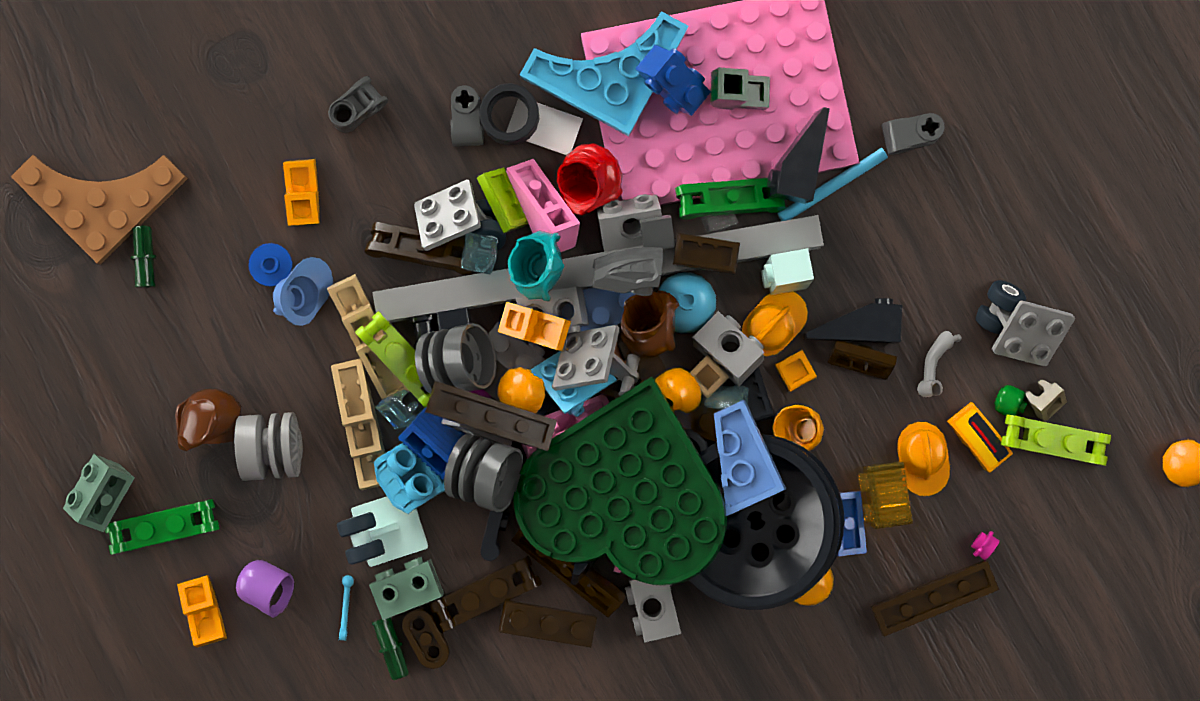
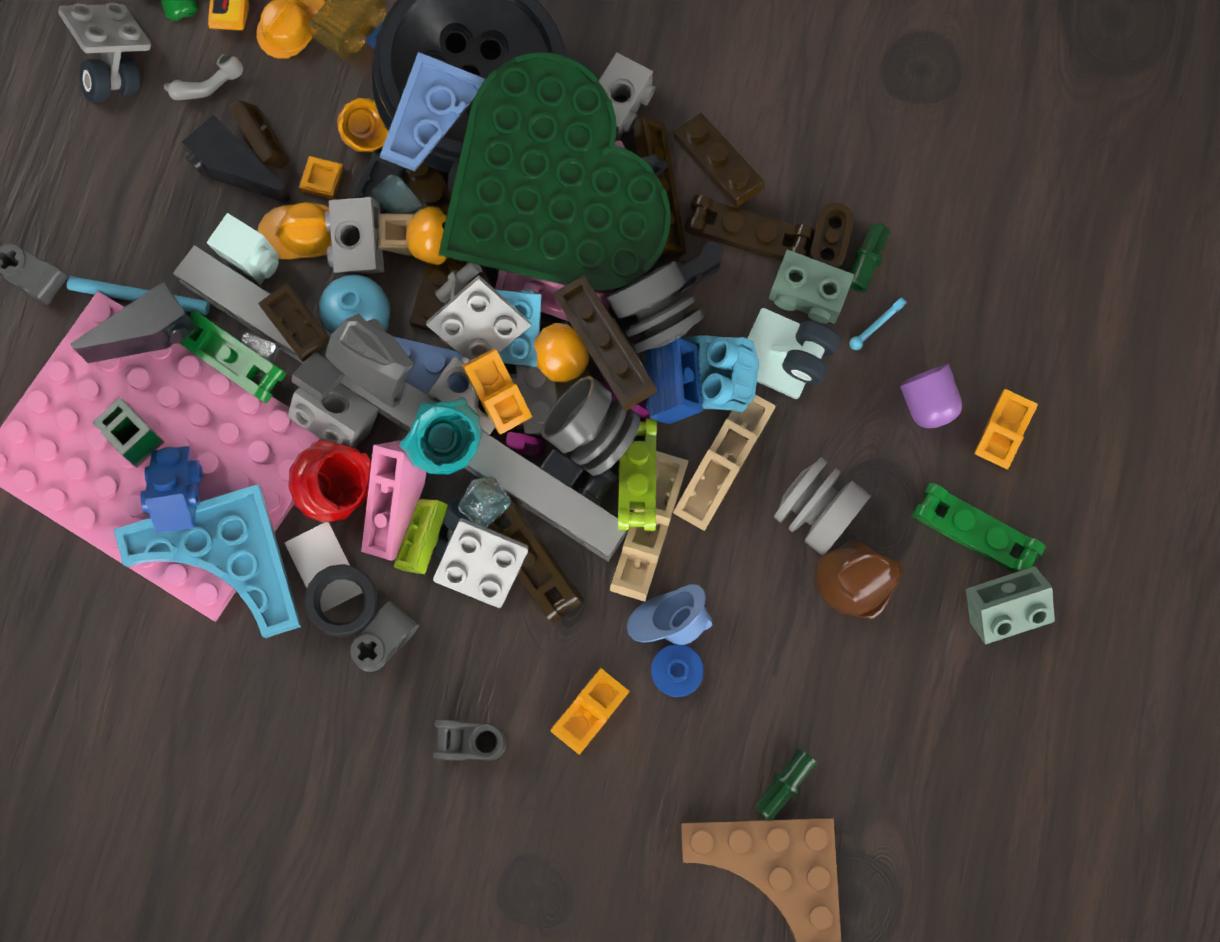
camera: 135 degrees left, 10 degrees down
clear light blue tile [375,390,418,429] -> none
reddish brown helmet [621,290,680,358] -> none
none -> magenta tile [506,432,545,457]

